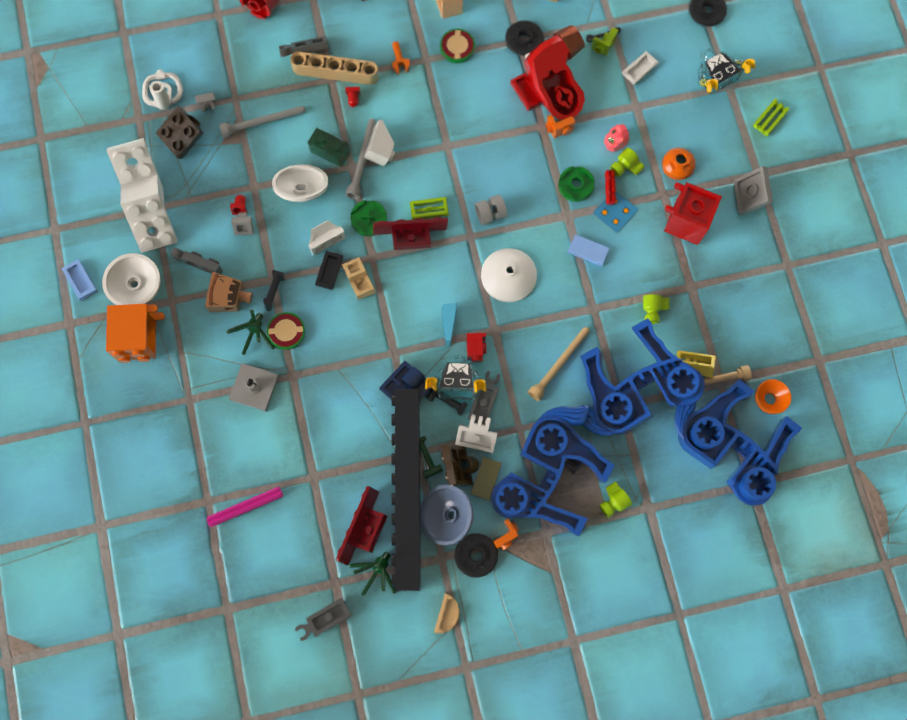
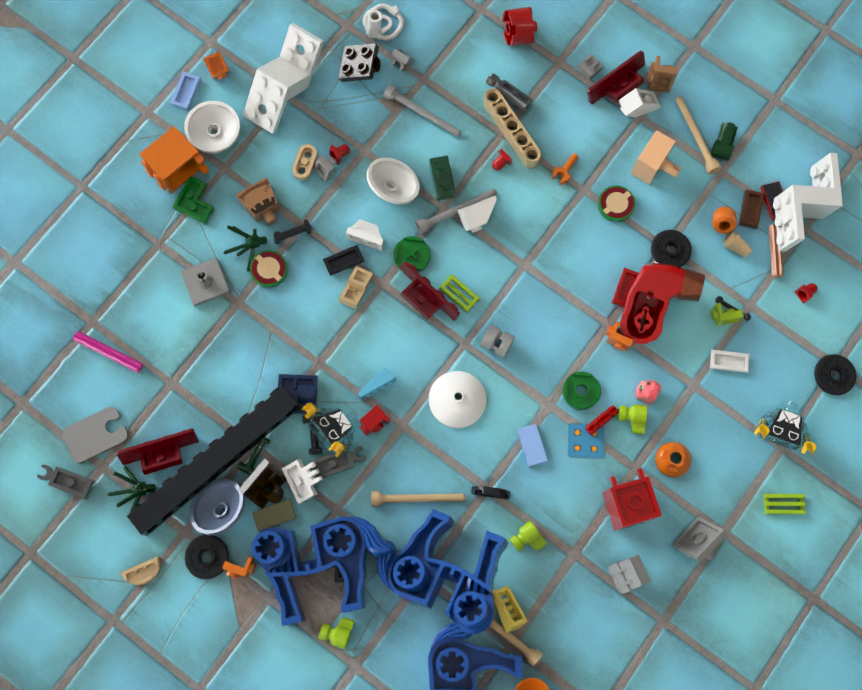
camera: 50 degrees right, 0 degrees up
dark grey plate [171,247,223,274] -> none
none -> light grey piece [62,407,128,463]
none -> green tile [172,176,215,225]
none -> orange bracket [203,51,230,80]
none -> tan plate [292,144,317,181]
none -> black tile [471,486,511,500]
none -> light grey piece [608,555,651,594]

